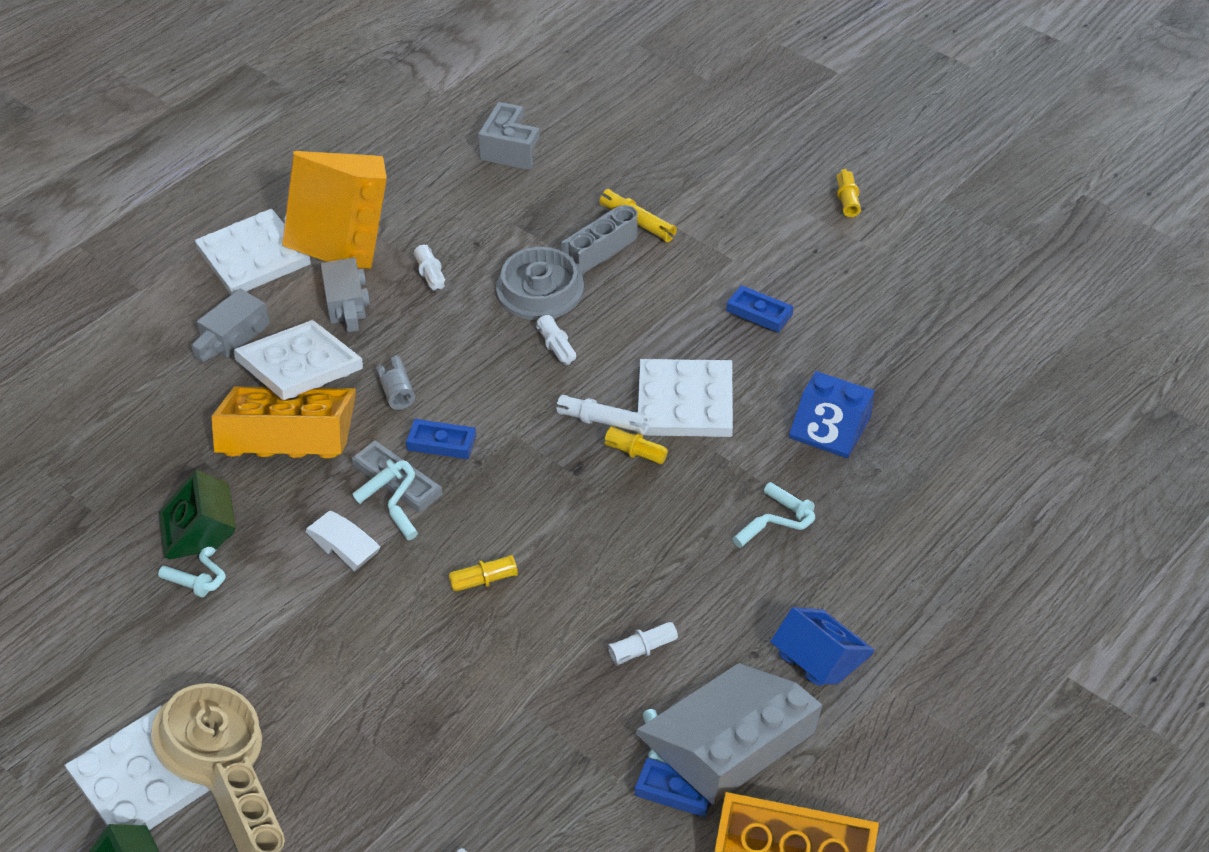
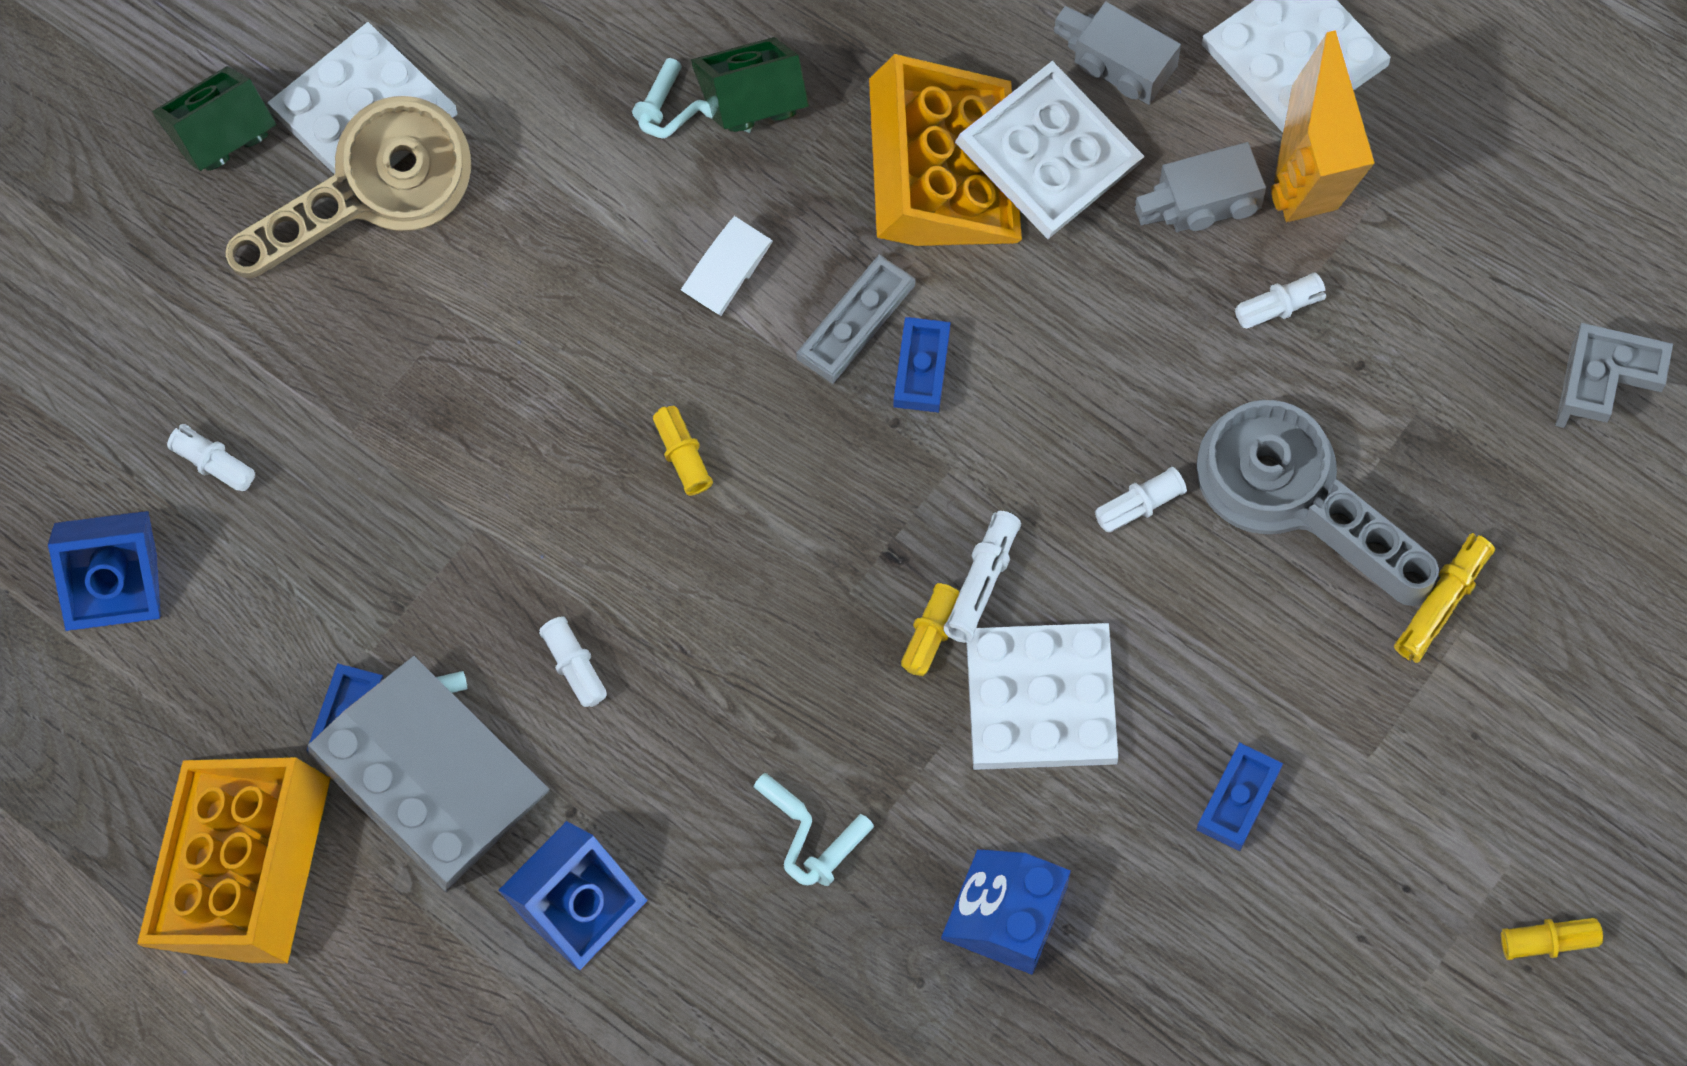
camera: 85 degrees right, 20 degrees up
light aqua piece [352,459,418,540] -> none
light grey hinge [376,355,415,410] -> none

